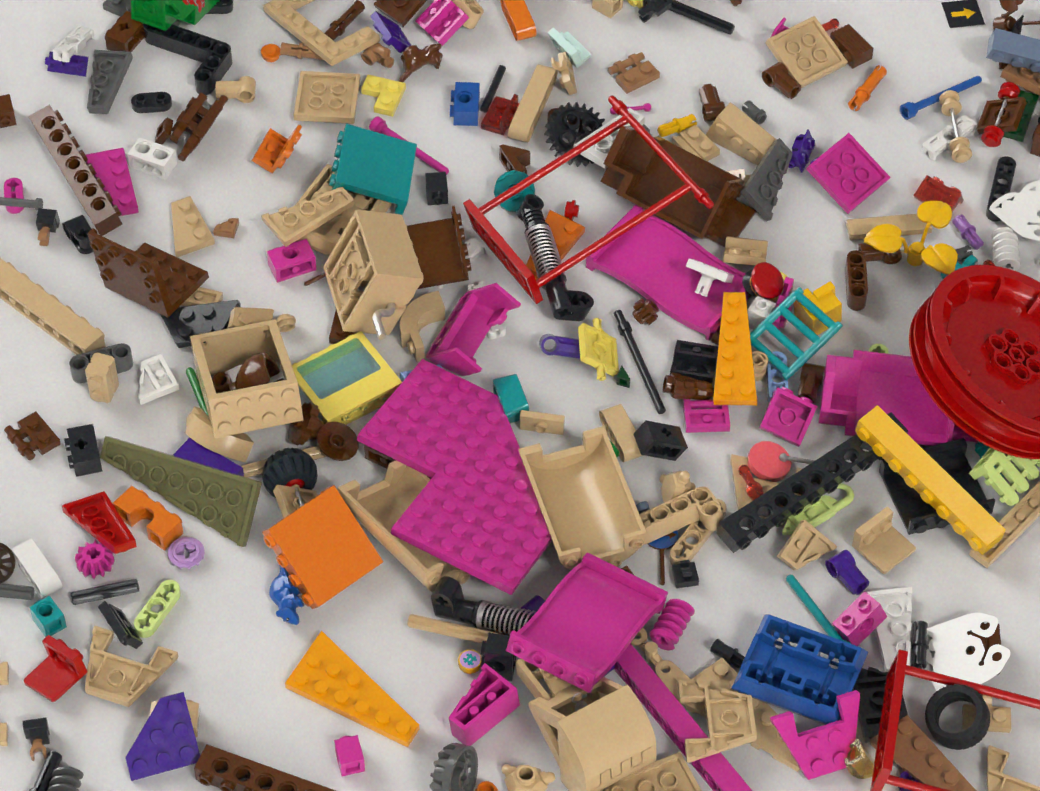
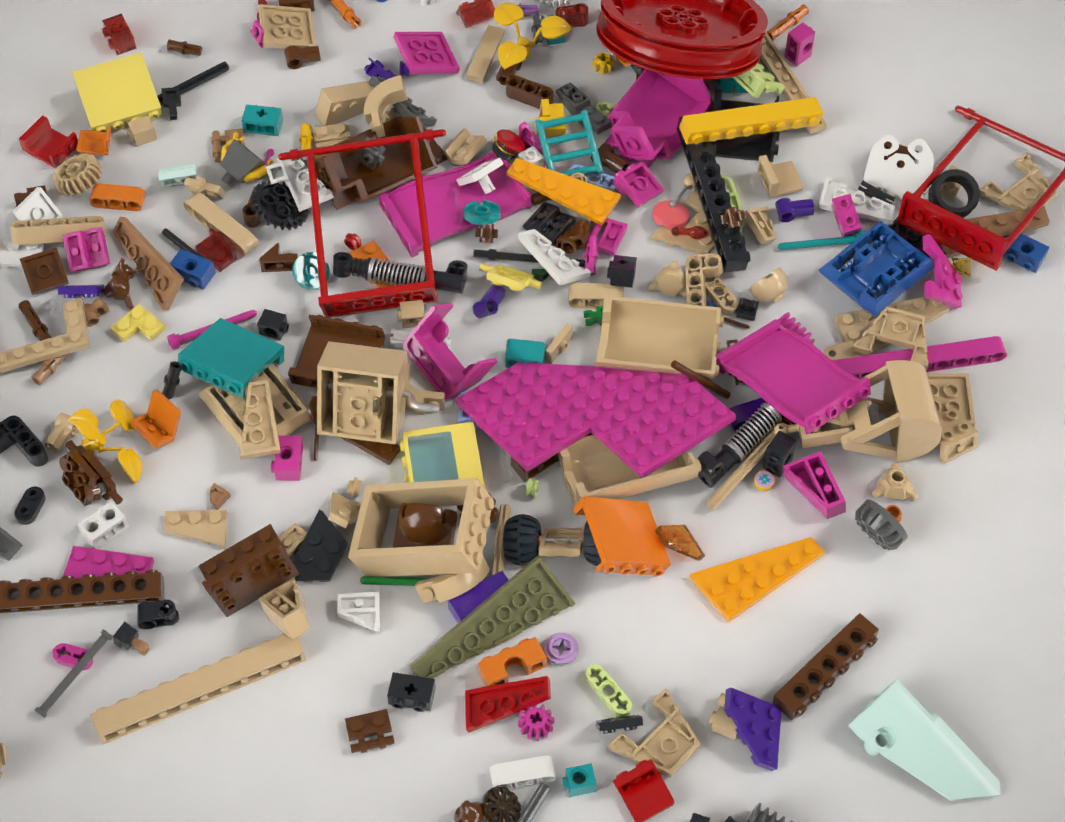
camera: 65 degrees left, 5 degrees up
dark grey beam [69,343,133,383] -> none
black axle [71,579,139,605] -> none
tan brick [85,353,119,403] -> none
reddish brown tile [155,117,173,145] -> none
orange plate [261,44,281,62] -> none
blue animal [269,565,304,625] -> none
tan plate [294,71,361,124] -> none
reddish brown dish [317,422,359,461] -> none
dark pink brick [334,735,365,776] -> none
reddish brown piece [699,84,725,122] -> none
black axle [710,639,745,669] -> none
dark grey pin [742,100,767,124] -> none
none -> yellow plant [68,399,143,484]
none -> medium nougat wing [113,216,184,310]
none -> black pin [162,361,182,399]
none -> dark grey torso [220,132,273,186]
none -> teal brick [241,104,283,136]
none -> tan wedge [258,577,310,639]
none -> white slope [266,162,289,185]
none -> flat silver brick [354,137,386,170]
none -> tan arch [364,75,408,138]
none -> tan brick [397,300,425,328]
none -> teal tile [464,200,501,225]
none -> white wing [518,229,591,285]
none -> yellowish green bush [525,478,539,498]
none -> dark grey slope [556,83,612,135]
none -> dark pink pin [584,236,599,276]
none -> clear orange wing [655,524,705,561]
none -> reddish brown bar [671,360,731,399]
none -> reddish brown gear [721,206,746,228]
none -> tan cylinder [749,267,788,303]

